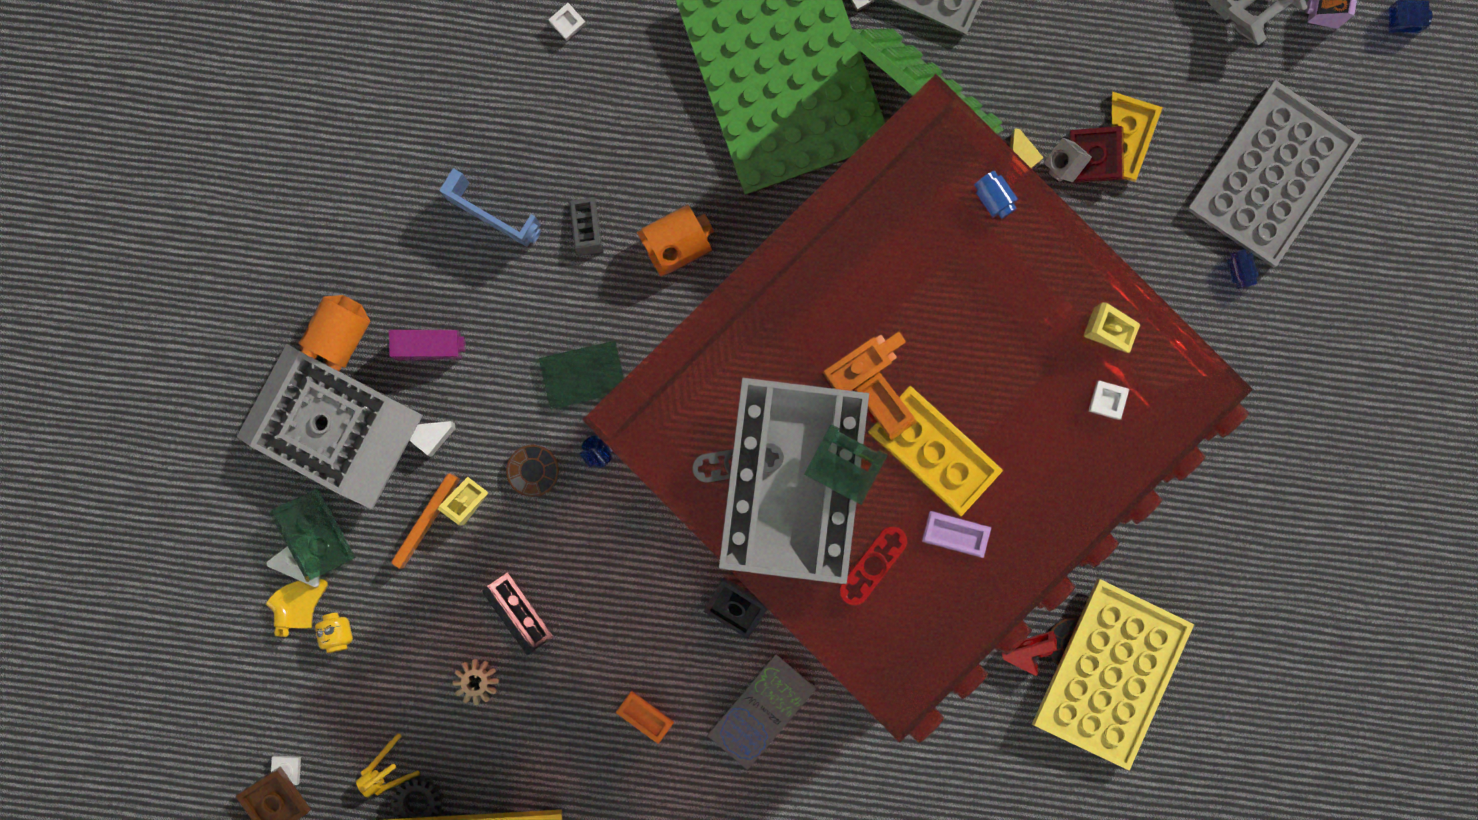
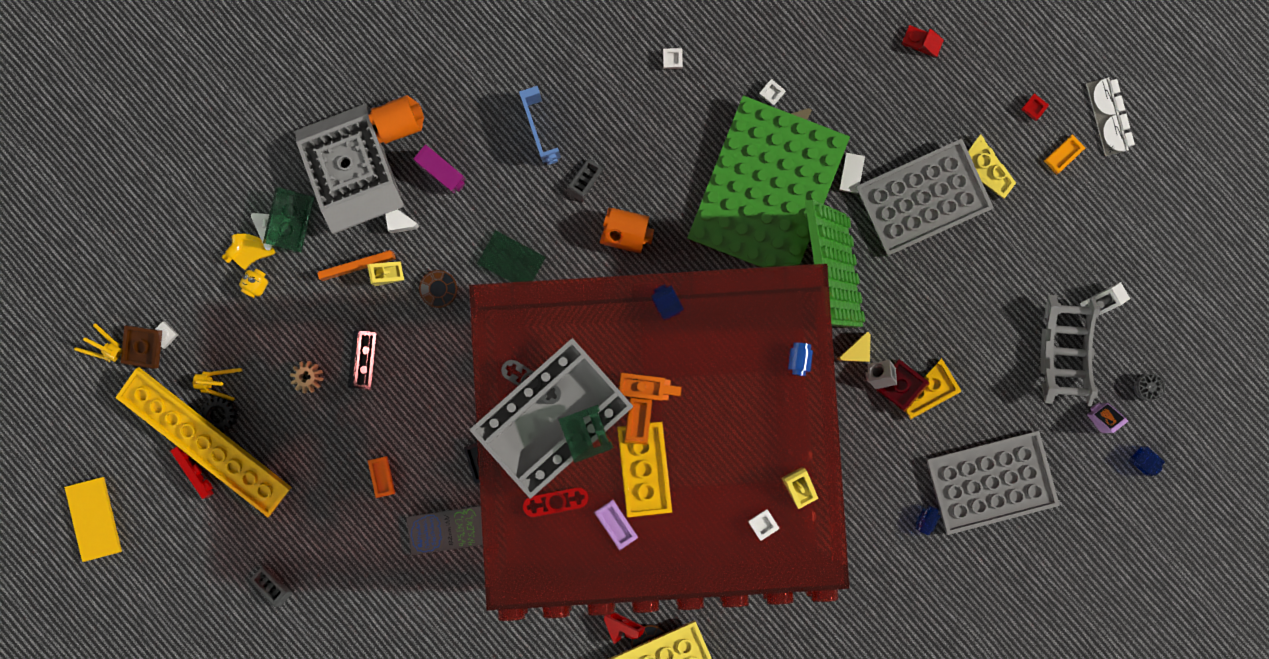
camera: 45 degrees right, 0 degrees up
none -> clear blue brick [651,284,684,321]

